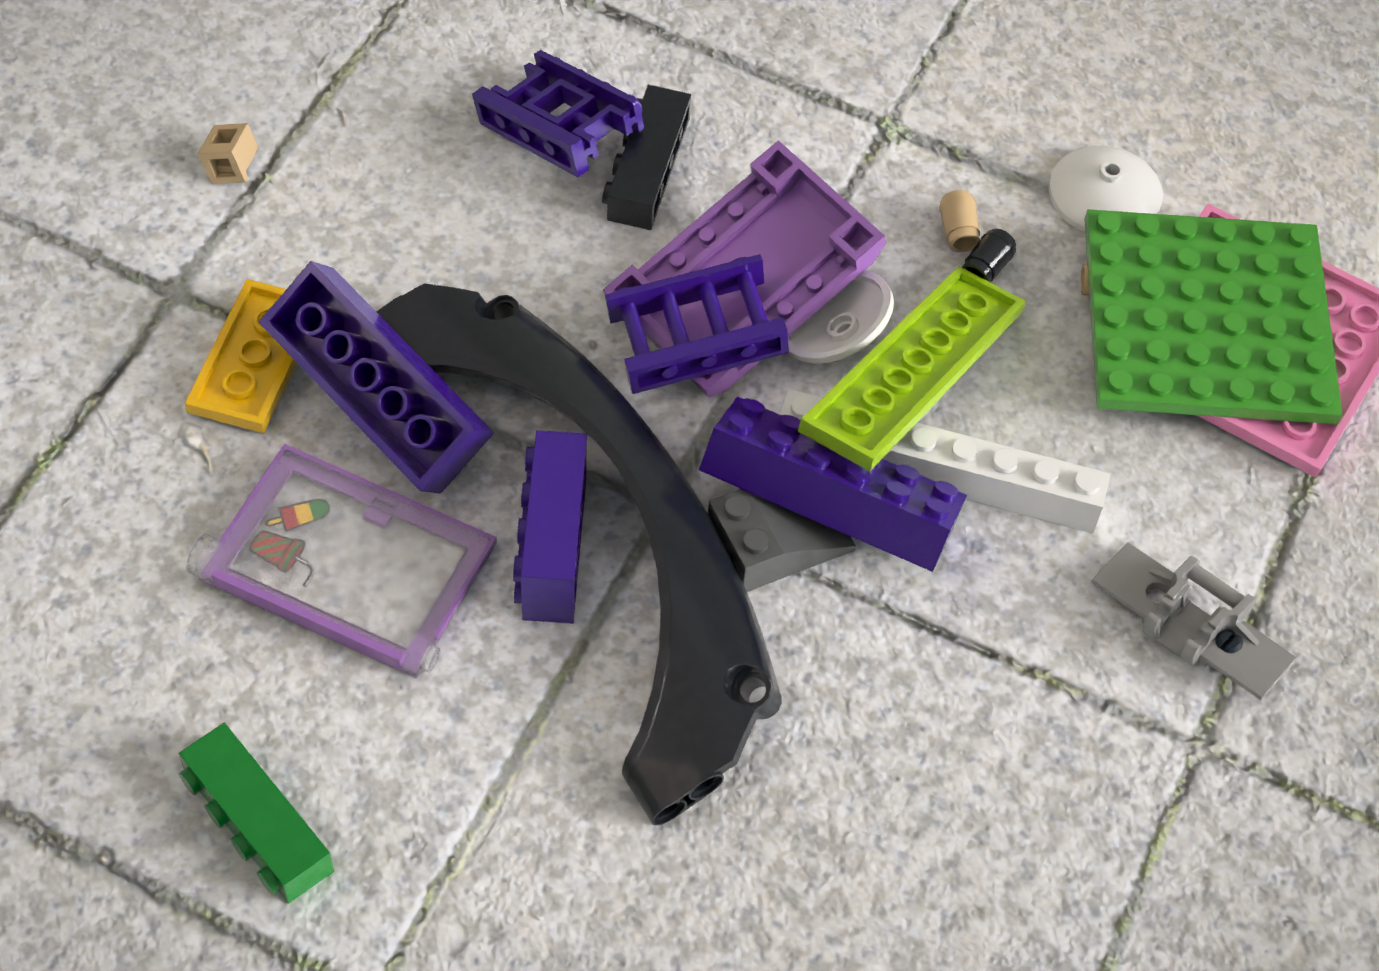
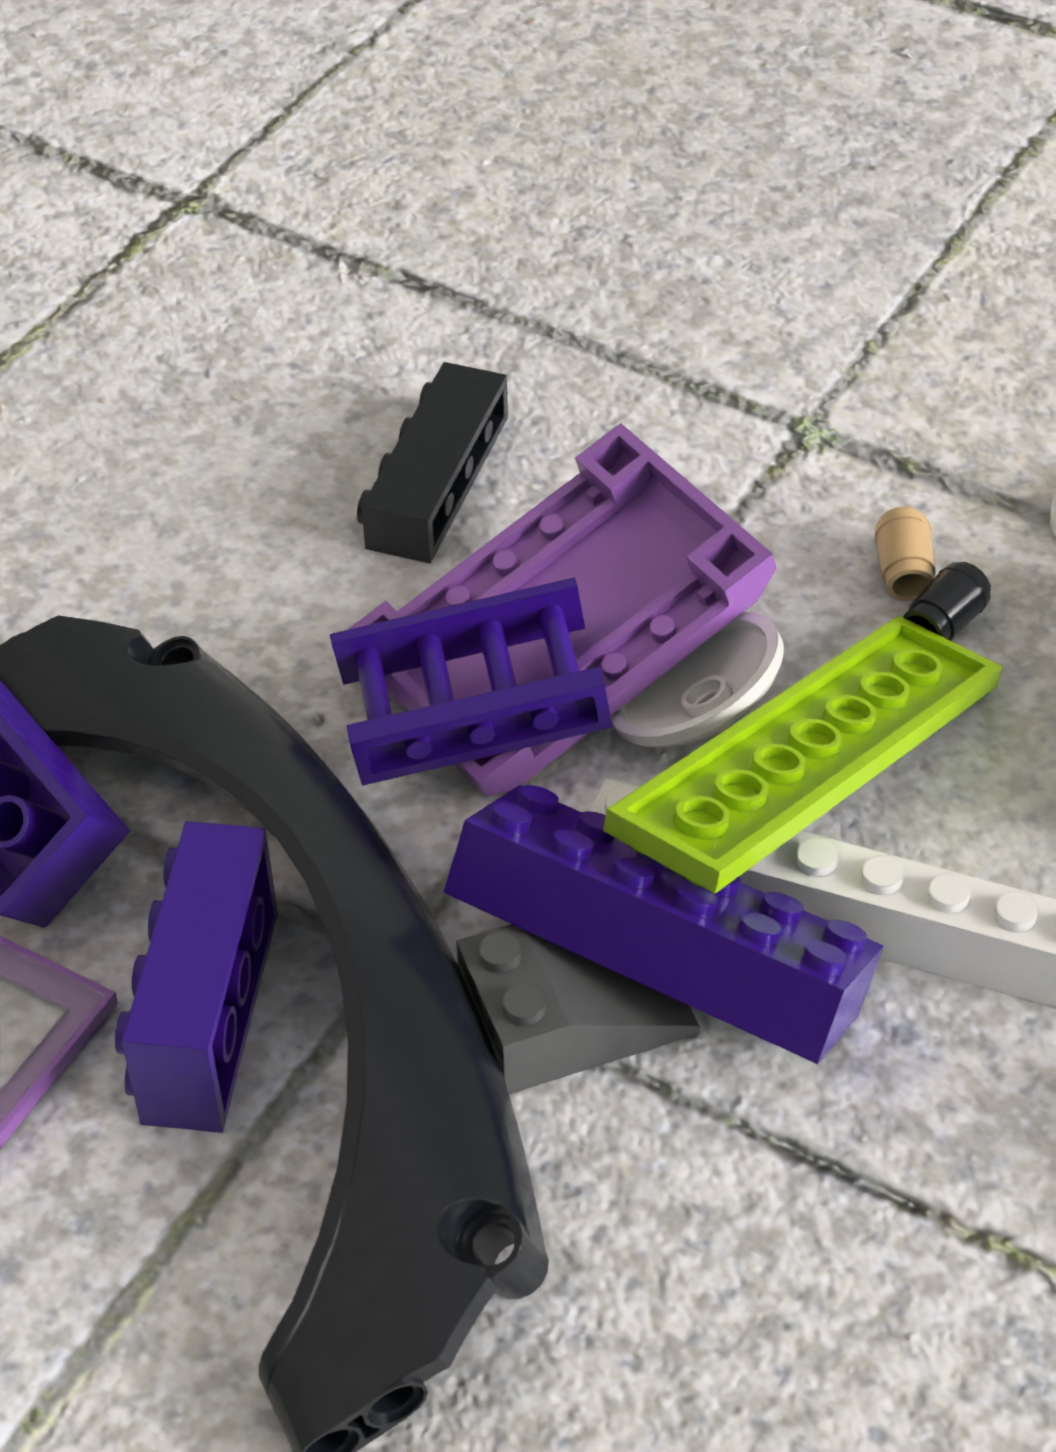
camera: 10 degrees right, 10 degrees down
dark purple fence [472,50,644,178] -> none

